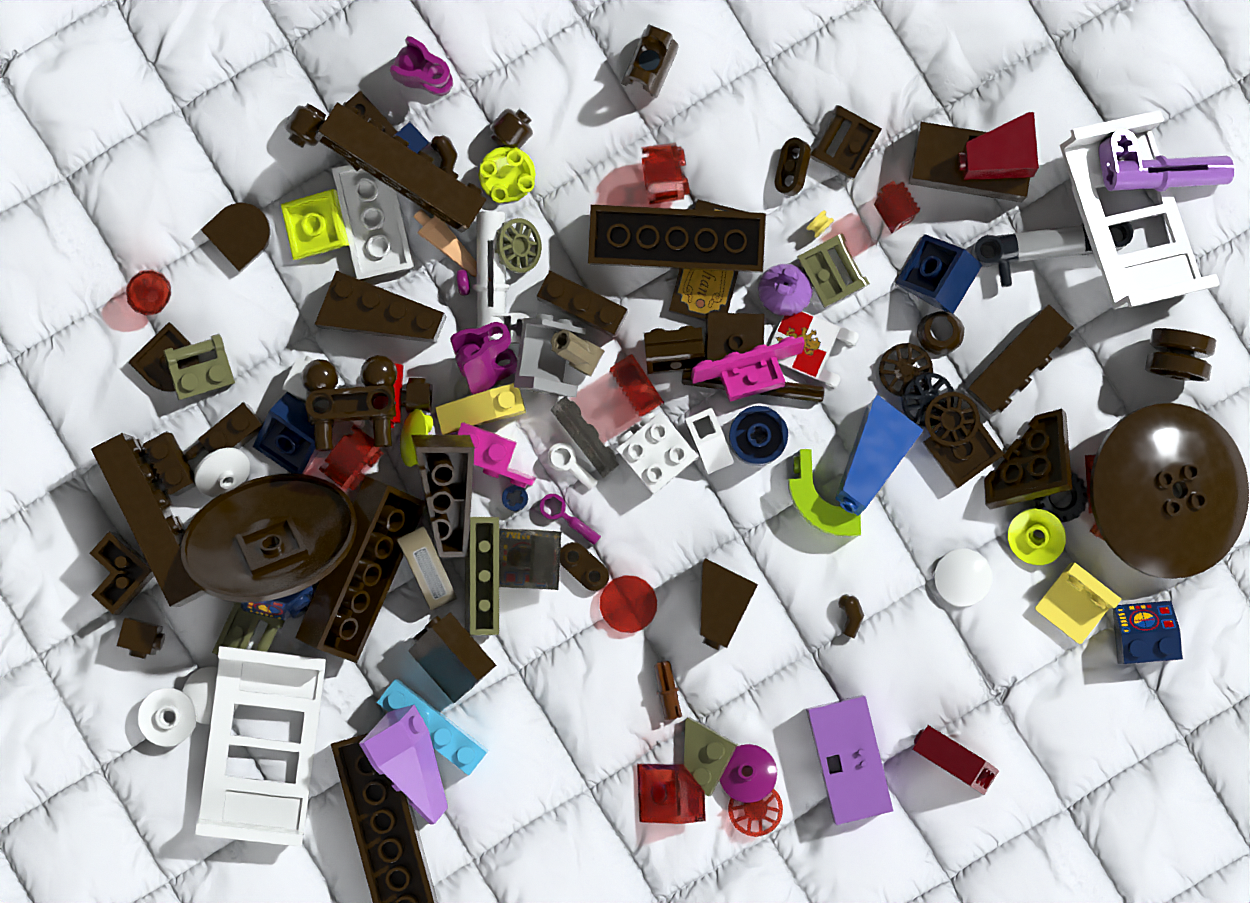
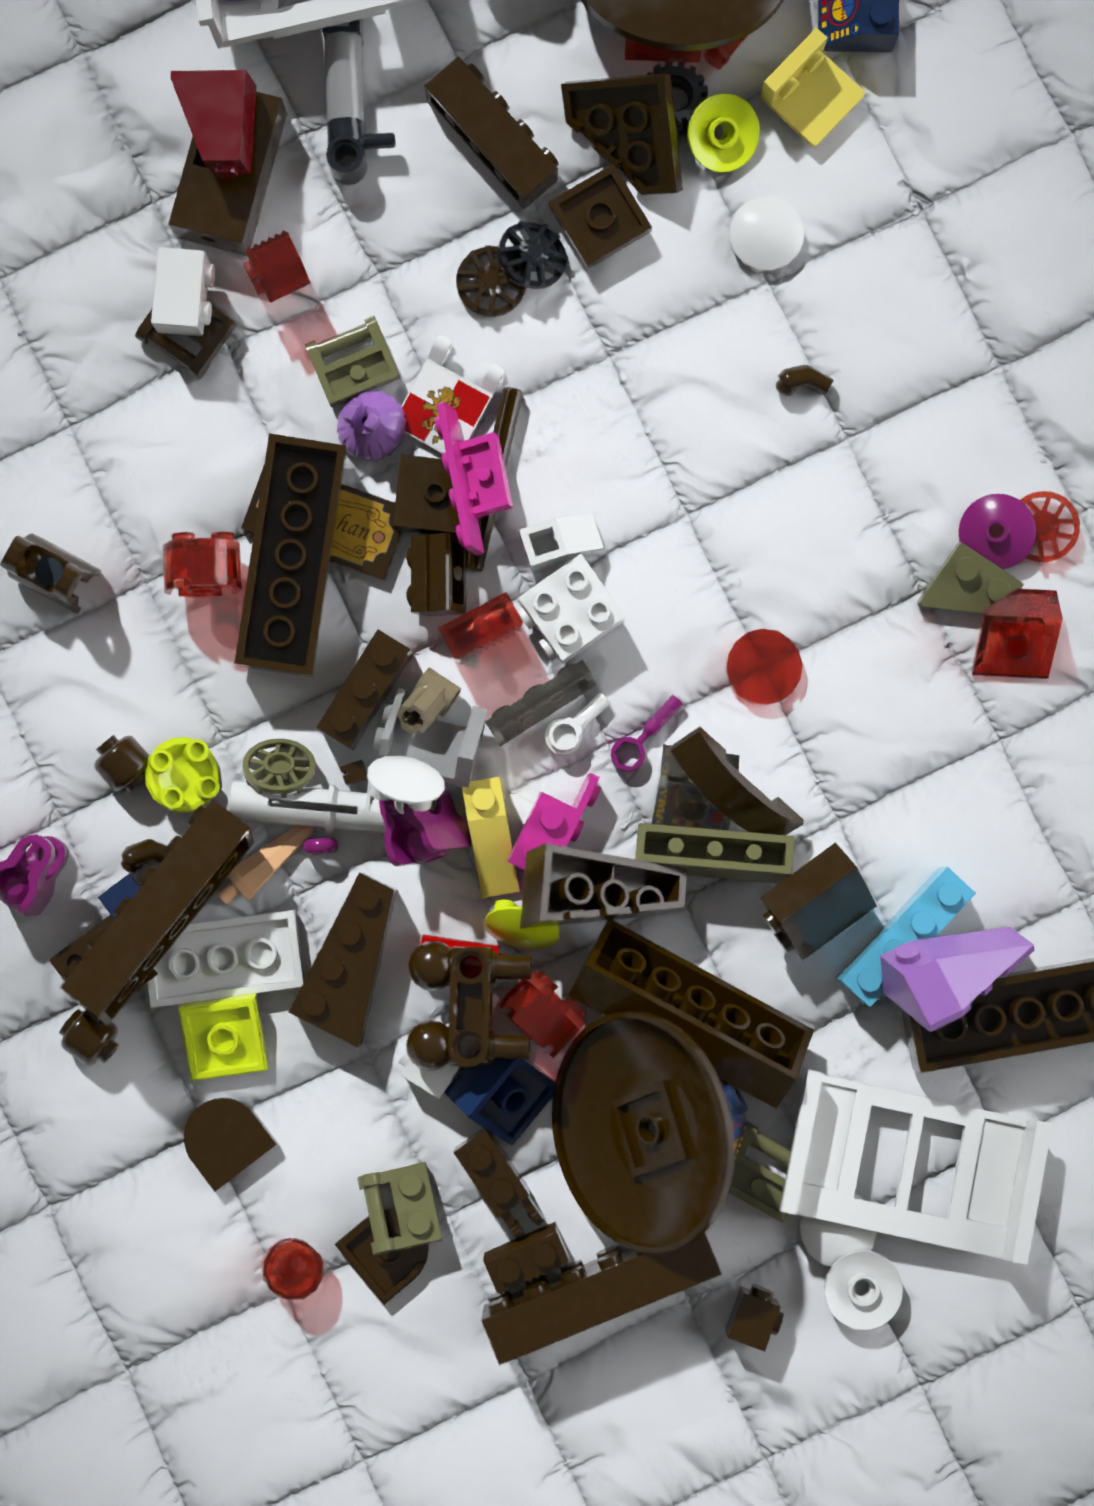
camera: 85 degrees left, 0 degrees up
dark brown brick [89,531,154,615] -> none
white dish [194,448,250,497] -> none
dark tan beam [397,526,457,611] -> none
dark brown plate [401,378,433,413] -> none
dark blue bush [502,485,528,511] -> none
dark brown plate [559,542,609,591] -> none
reddish brown axle [654,661,682,720] -> none
dark brown slope [699,558,758,651] -> none
dark blue brick [729,406,788,466] -> none
dark brown plate [774,137,811,196] -> none
lime arch [788,449,861,537] -> none
light yellow bush [806,210,834,238] -> none
medium lavender brick [806,695,894,825] -> none
blue slope [835,395,923,516] -> none
dark blue slope [895,234,983,314] -> none
dark red slope [912,725,999,795] -> none
dark brown piece [917,311,965,355] -> none
dark brown wheel [925,392,980,447] -> none
none -> white brick [151,247,215,336]
none -> dark brown piece [340,760,368,787]
none -> white dish [367,756,444,811]
none -> dark brown slope [670,726,804,836]

